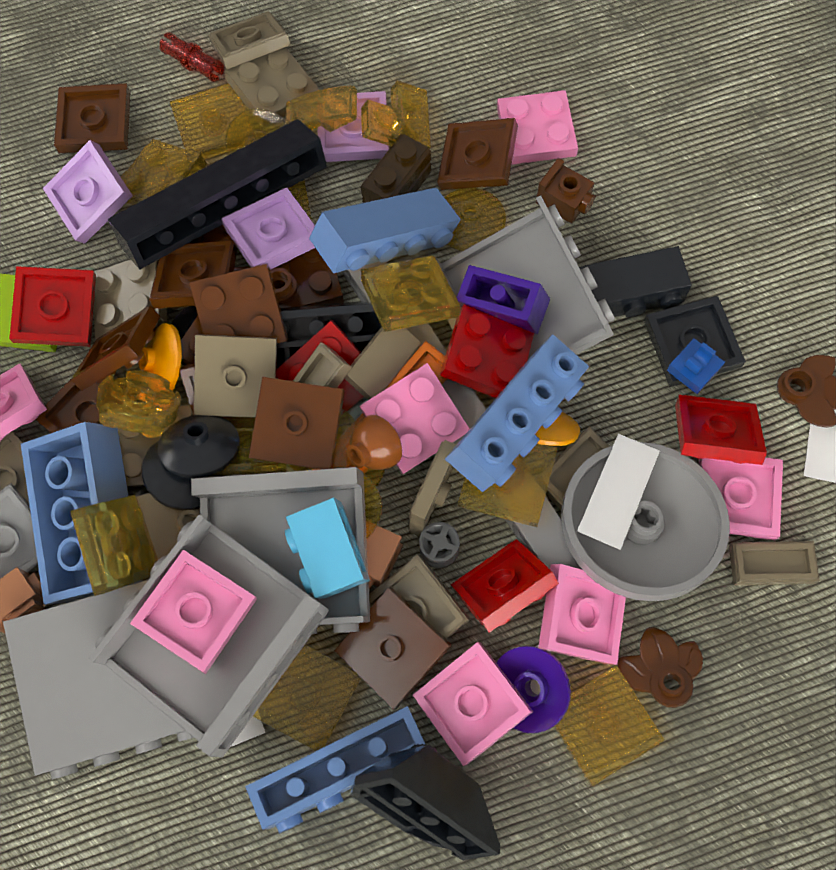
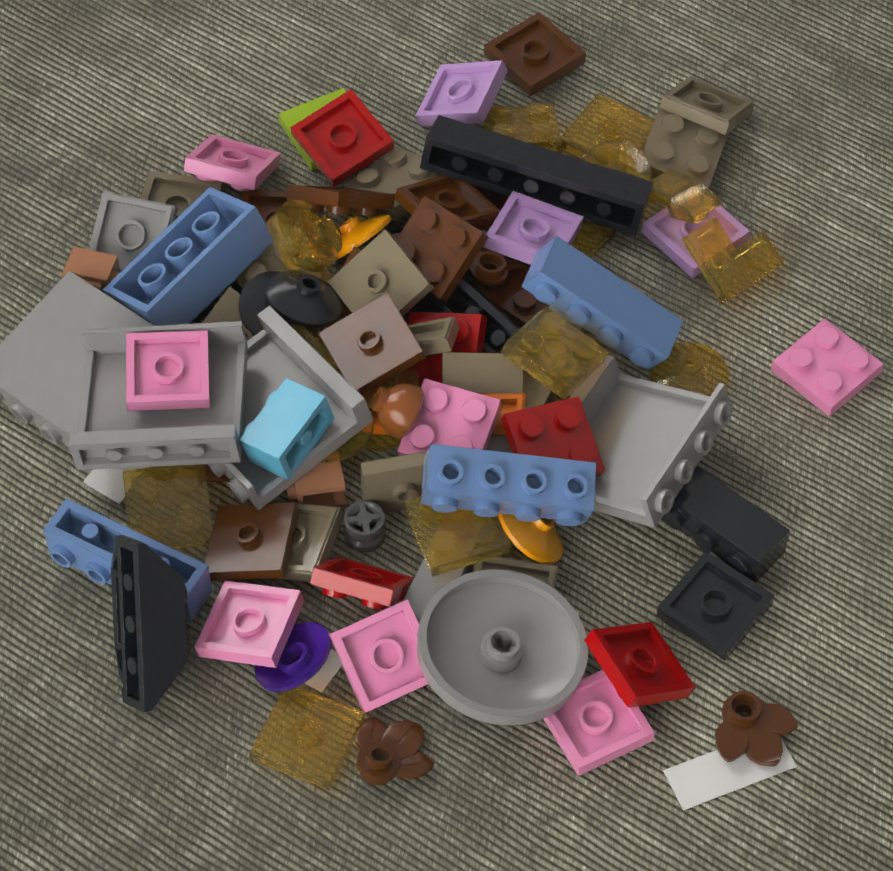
camera: 50 degrees right, 15 degrees down
clear yellow plate [70,495,155,596] -> none
clear red pin [159,32,224,82] -> none
dark brown brick [360,134,431,203] -> none
reddish brown plate [437,118,518,190] -> none
dark purple brick [455,265,550,335] -> none
reddish brown brick [536,158,596,224] -> none
white sticker [577,434,660,550] -> none
blue tile [667,338,725,395] -> none
dark tan tile [729,541,820,586] -> none

